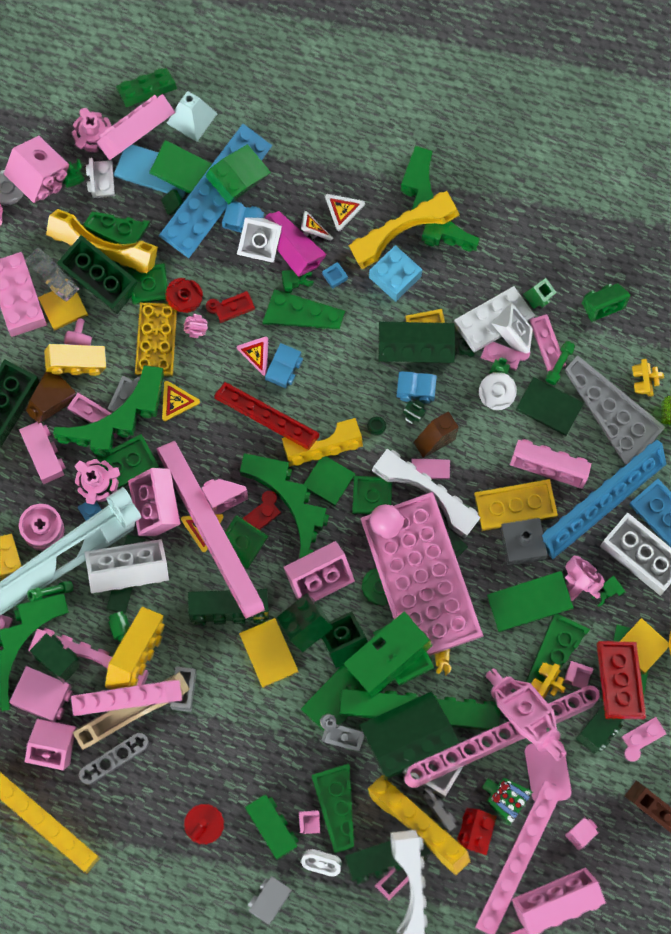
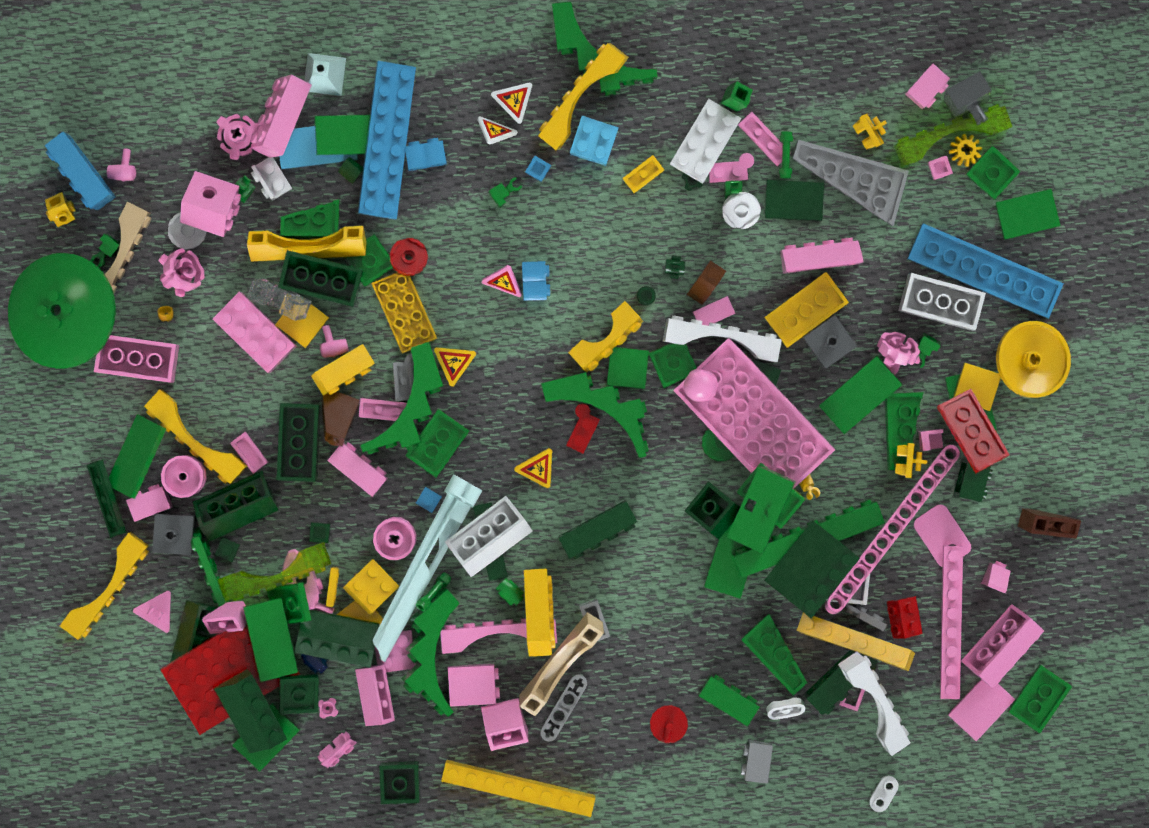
camera: 25 degrees left, 15 degrees up
dark green brick [30,633,80,684] -> none
bright pink arch [71,680,182,716] -> none
bright pink piece [75,459,120,505] -> none
green plate [116,68,177,107] -> none
bright pink brick [128,468,180,536] -> none
bright pink beam [157,441,265,619] -> none
bright pink gear [184,314,208,338] -> none
bright pink slope [202,479,248,514] -> none
green slope [206,144,271,204] -> none
red hinge [206,291,255,323] -> none
red tile [214,382,319,450] -> none
green tile [225,515,269,569] -> none
white slope [237,218,282,263] -> none
yellow tile [239,618,299,688] -> none
green wing [262,289,345,330] -> none
dark pink slope [264,211,327,277] -> none
dark green brick [277,593,333,653] -> none
bright pink brick [284,541,355,601] -> none
bright pink panel [299,811,320,835] -> none
light grey hinge [320,714,364,751] -> none
dark green slope [378,321,455,363] -> none
dark azure brick [397,371,437,404] -> none
torso [481,777,533,825] -> none
bright pink plate [486,669,566,761] -> none
white slope [491,303,533,353] -> none
dark azure plate [542,440,666,559] -> none
green slope [582,283,630,322] -> none
bright pink hinge [622,717,666,762] -> none

